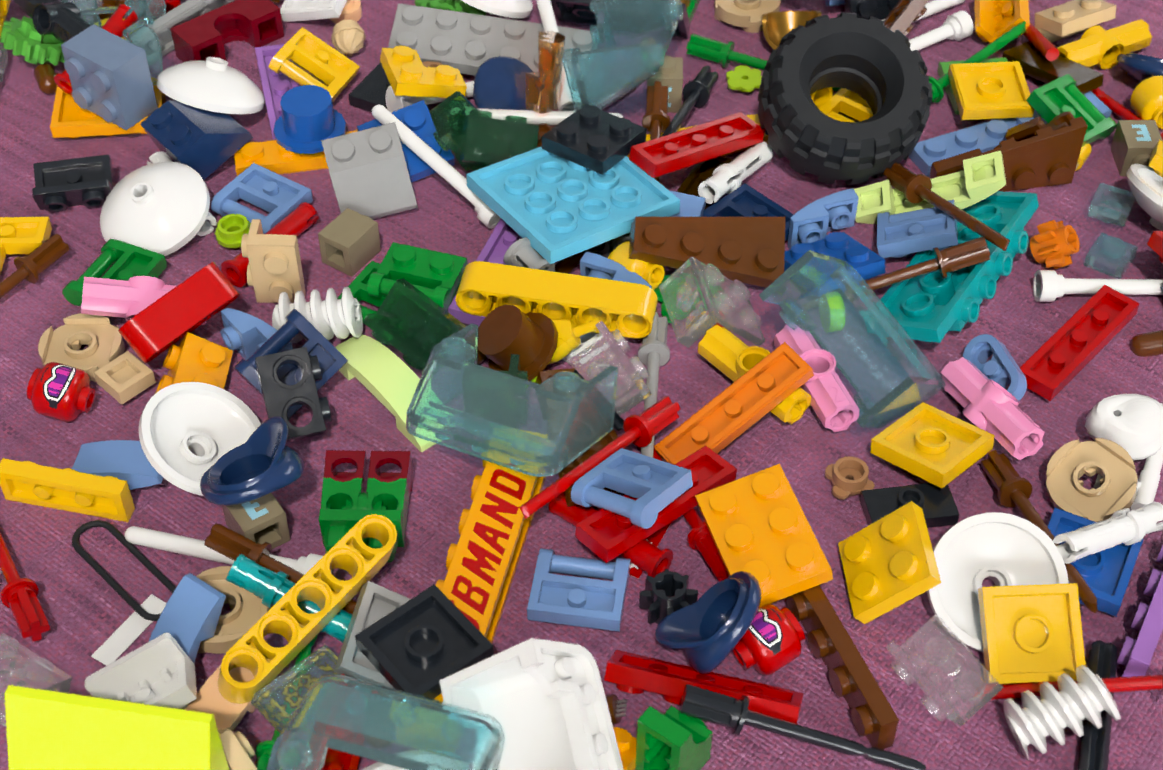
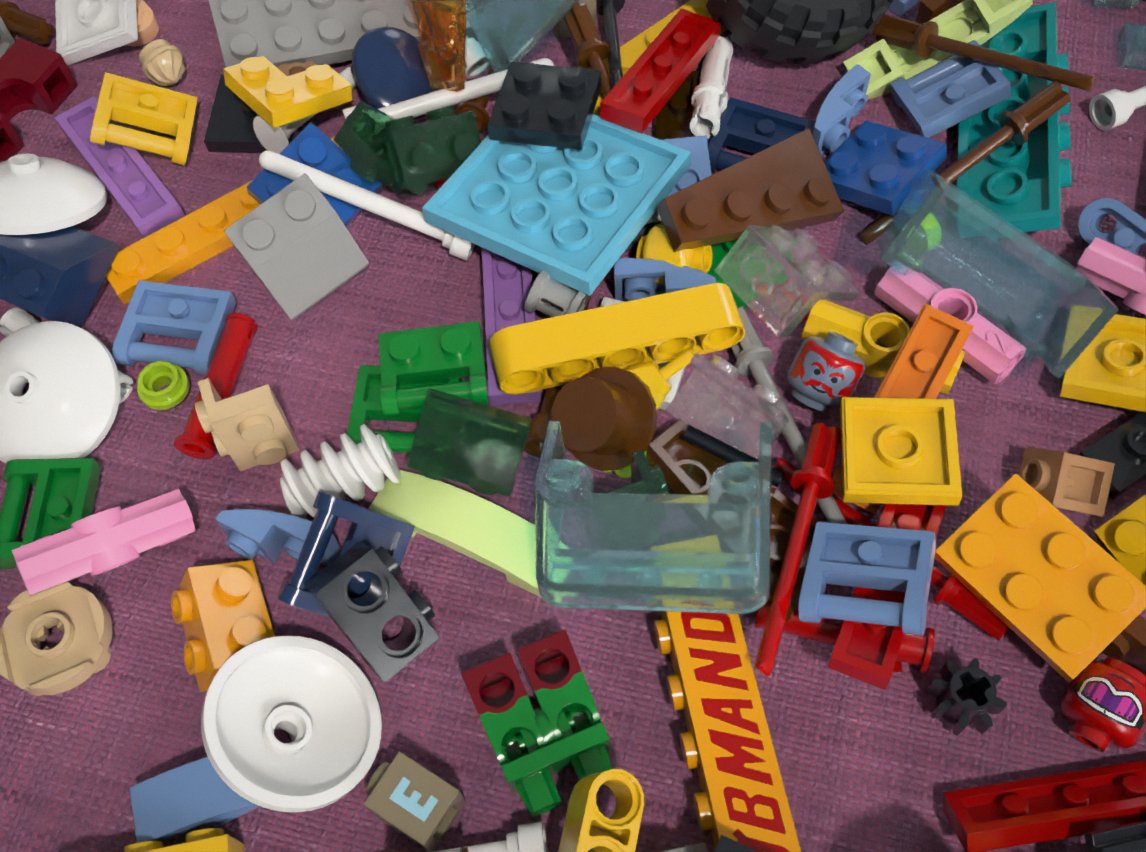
camera: 20 degrees left, 15 degrees up
red head [27,362,95,422] -> none
tan plate [94,351,156,405] -> none
red beam [118,262,240,364] -> none
dark blue piece [200,416,305,506] -> none
blue piece [273,85,347,154] -> none
dark tan brick [318,208,381,277] -> none
medium blue plate [527,548,631,632] -> none
dark blue piece [656,571,761,674] -> none
medium nougat plate [825,456,875,499] -> none
orange gear [1030,220,1080,269] -> none
none -> sand blue head [787,331,866,412]
none -> yellow plate [840,397,962,506]
none -> medium nougat bracket [1018,447,1115,517]

